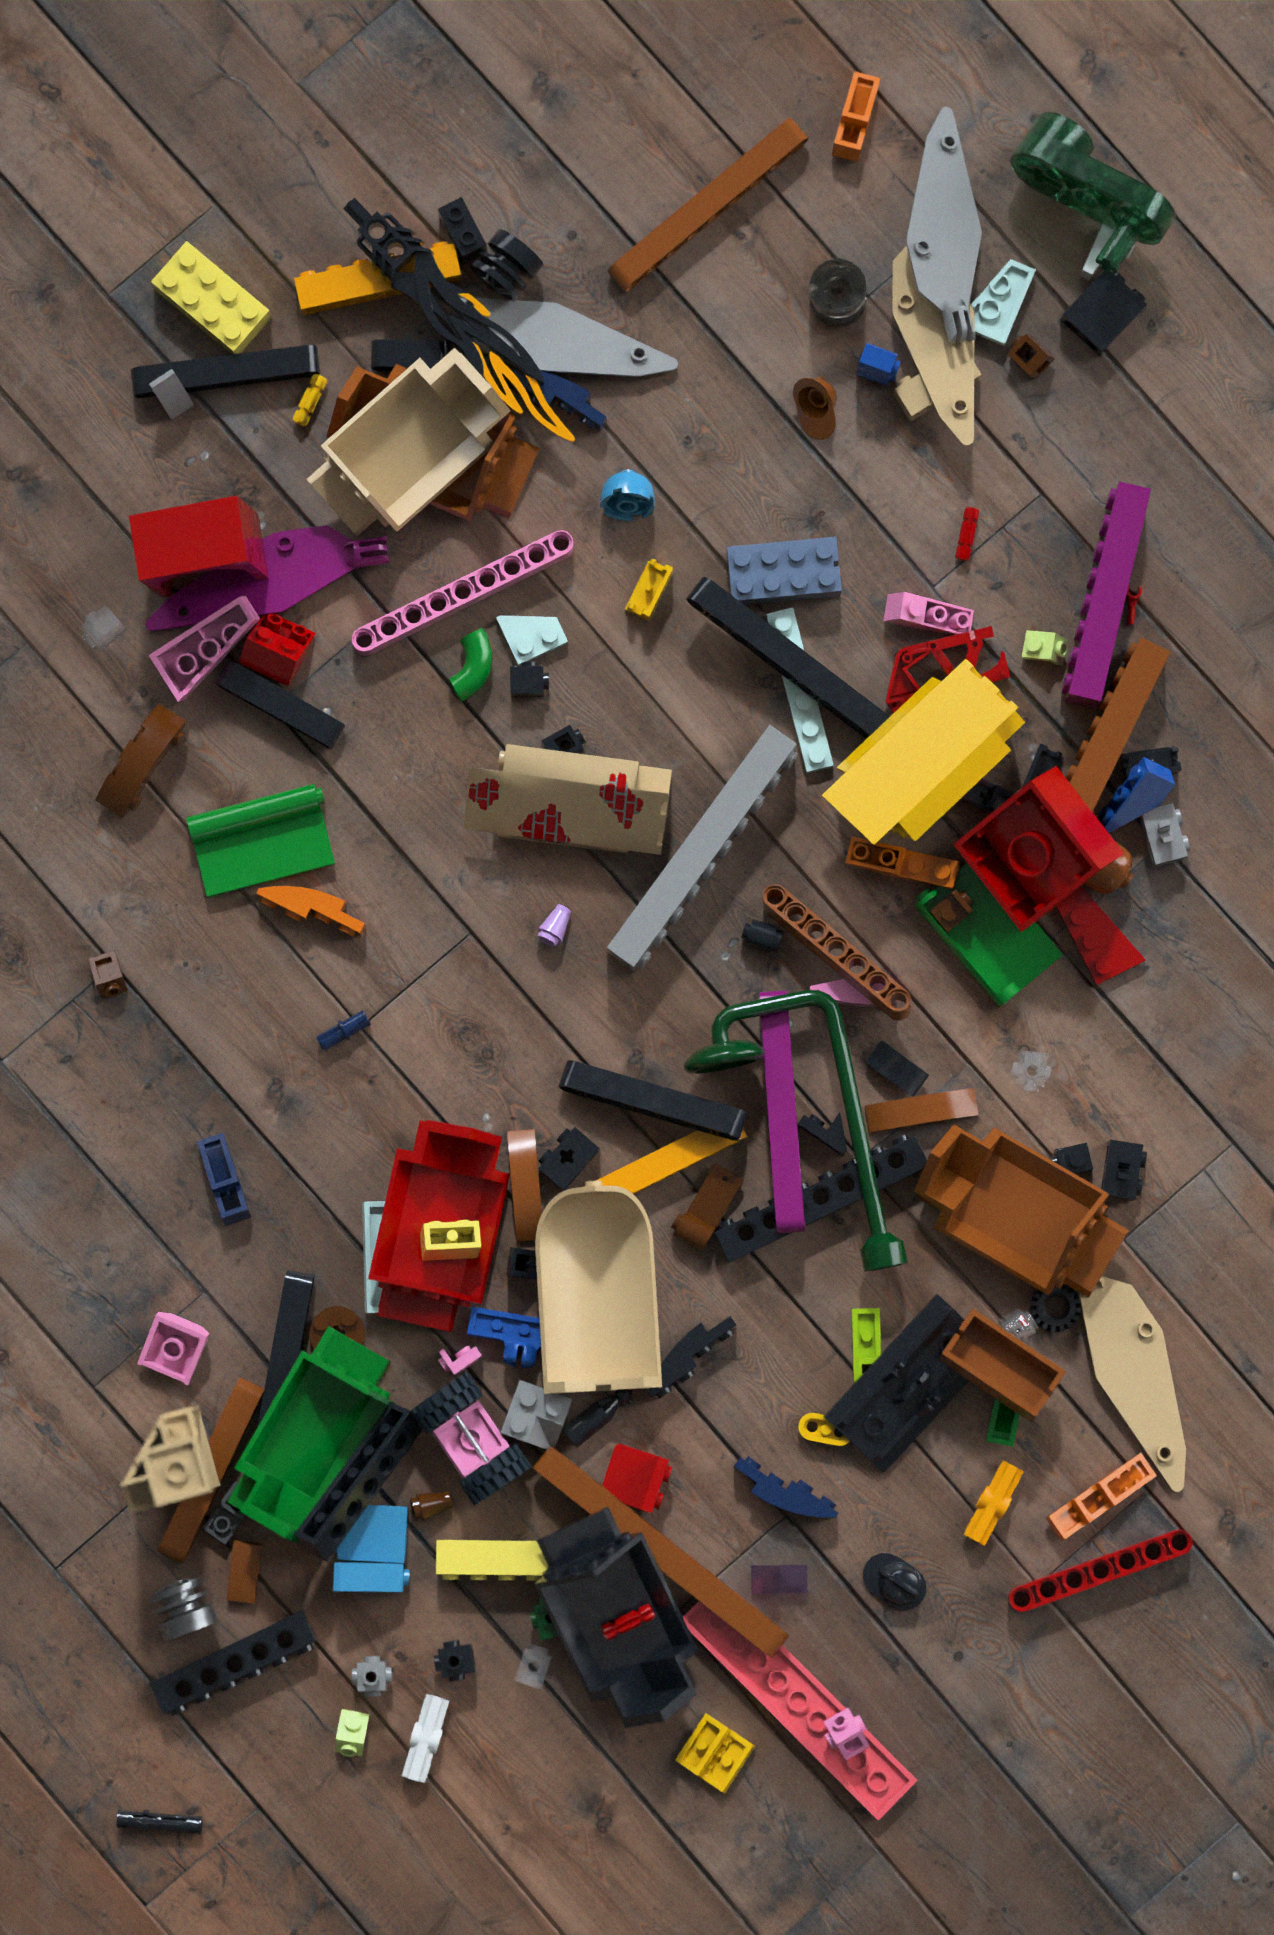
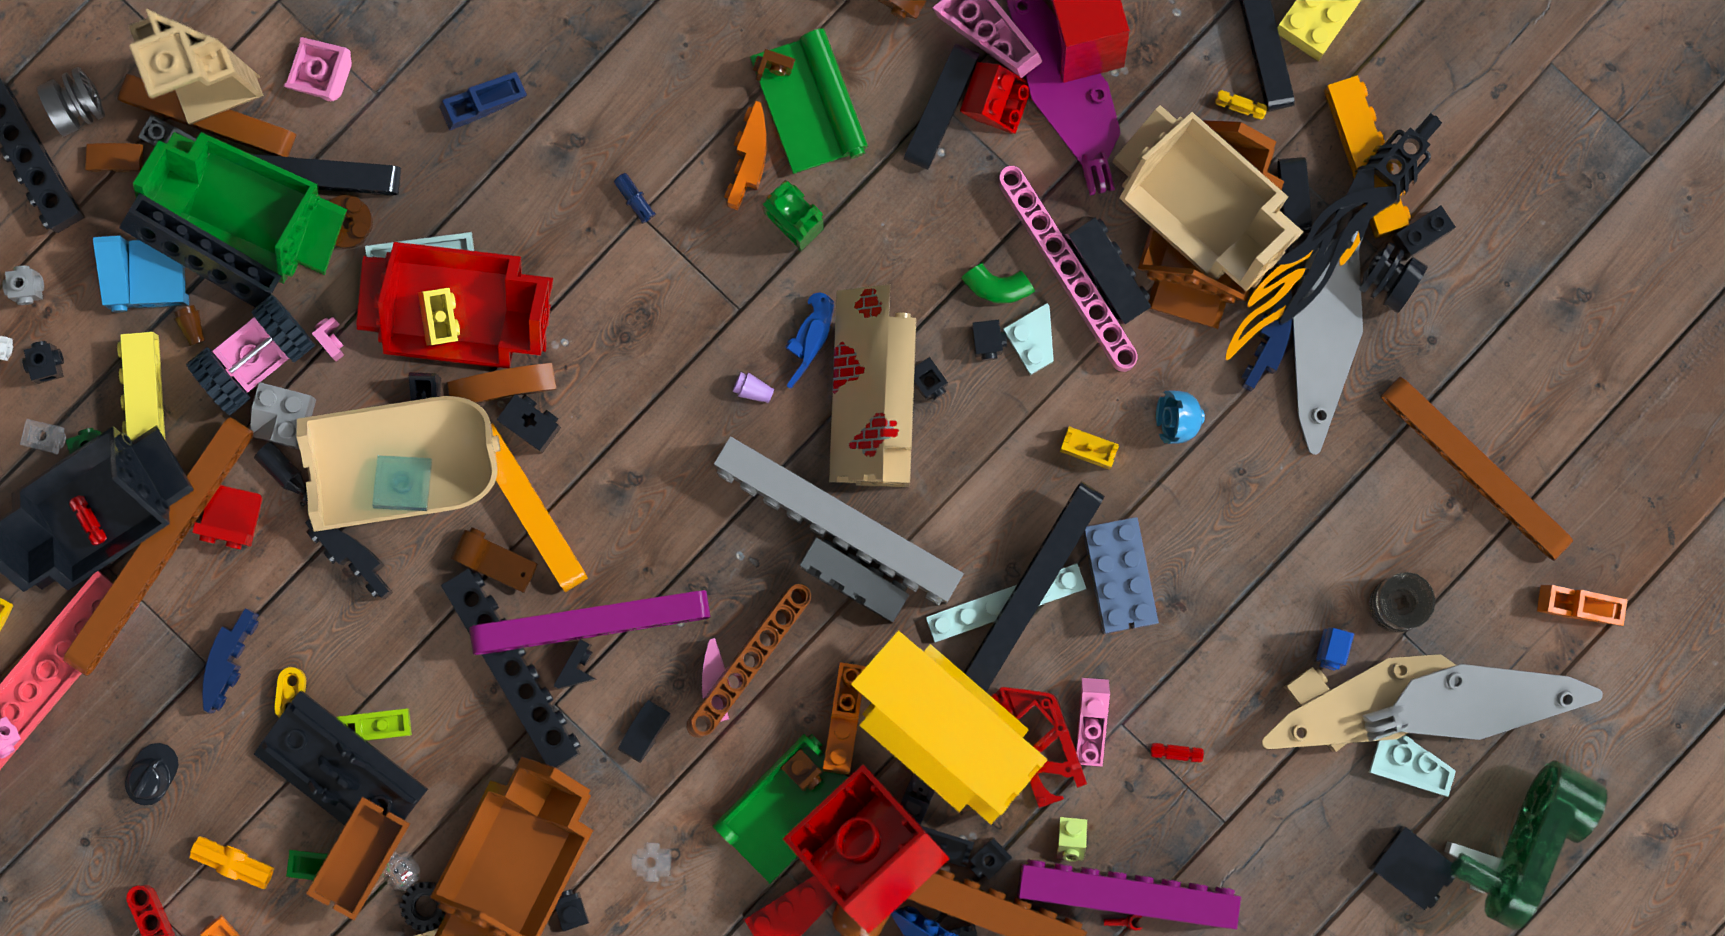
camera: 85 degrees right, 0 degrees up
blue plate [467,1307,541,1368] -> none
black beam [558,1060,748,1141] -> none
dark green piece [684,990,908,1272] -> none
black brick [741,919,784,953] -> none
clear purple slope [751,1564,808,1594] -> none
dark orange piece [793,377,837,440] -> none
dark orange slope [865,1088,978,1133] -> none
reddish brown brick [1008,334,1055,379] -> none
none -> clear light blue plate [372,455,432,511]
none -> reddish brown bracket [753,49,795,81]
none -> green brick [762,180,824,251]
none -> blue animal [785,292,834,389]
none -> dark grey wedge [800,537,909,623]
none -> black brick [970,837,1013,880]
none -> black wedge [1061,216,1151,324]

